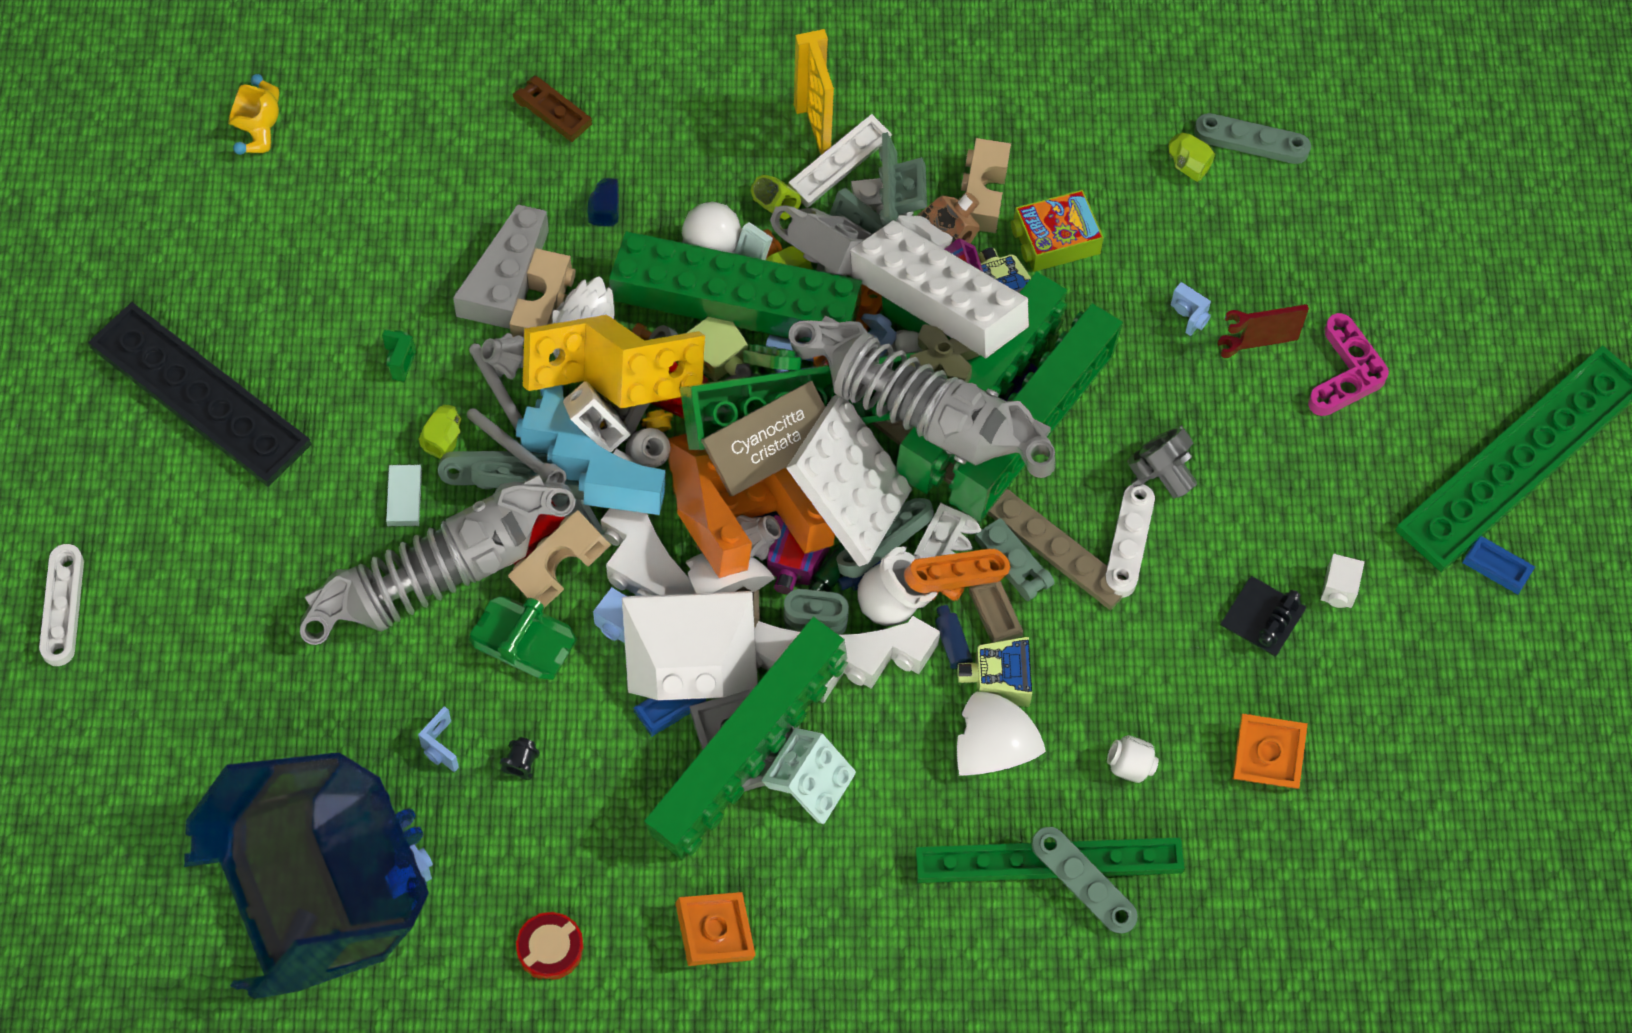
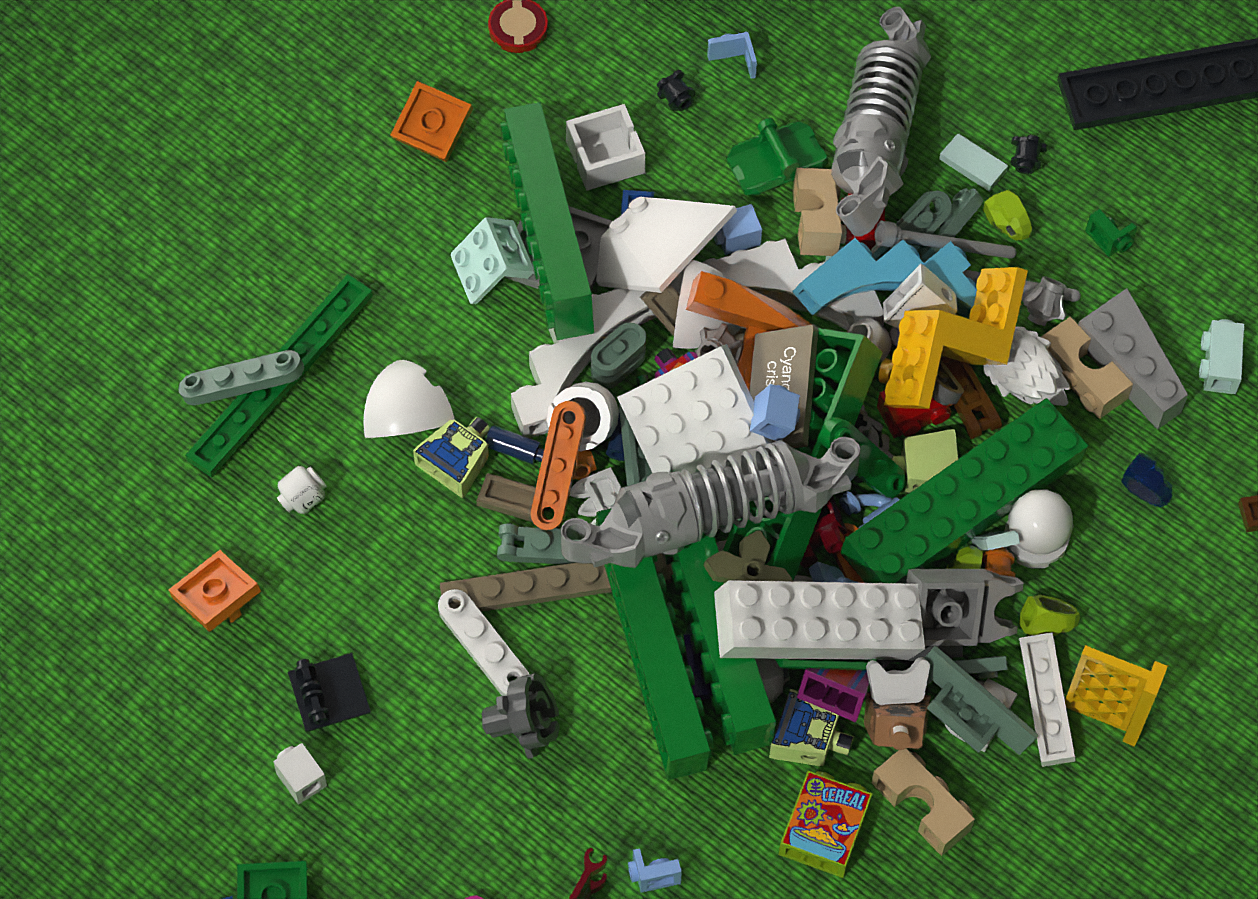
camera: 130 degrees right, 0 degrees up
none -> white piece [566,104,645,191]
none -> light blue brick [750,384,800,441]
none -> black brick [1010,135,1048,174]
none -> light aqua brick [1199,319,1244,394]

